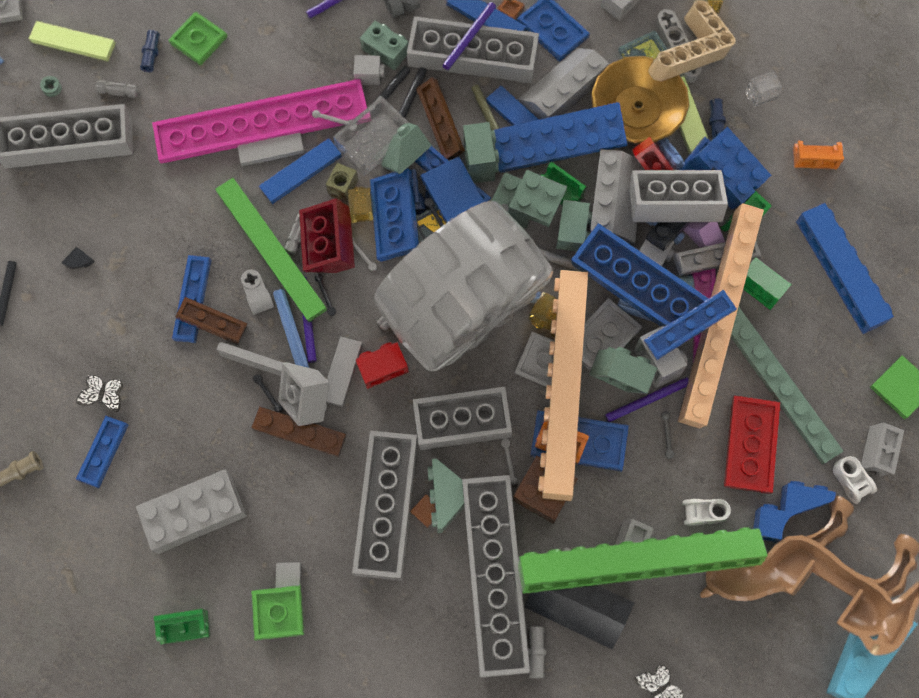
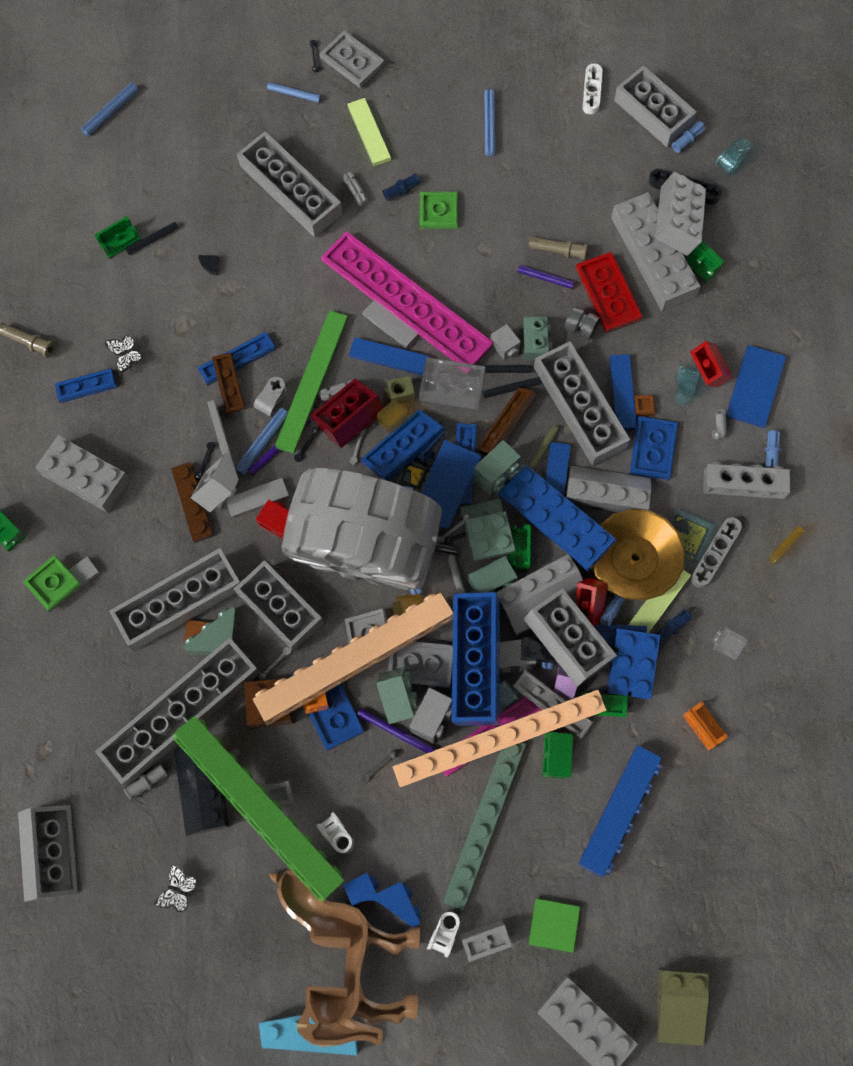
camera: 55 degrees right, 0 degrees up
sand green bush [40,76,62,97] -> none
light grey hinge [312,110,355,129] -> none
sand green slope [381,123,432,174] -> none
dark purple bar [442,2,496,70] -> none
blue tile [644,290,737,360] -> none
tan beam [648,0,735,81] -> none
red plate [724,395,780,494] -> none

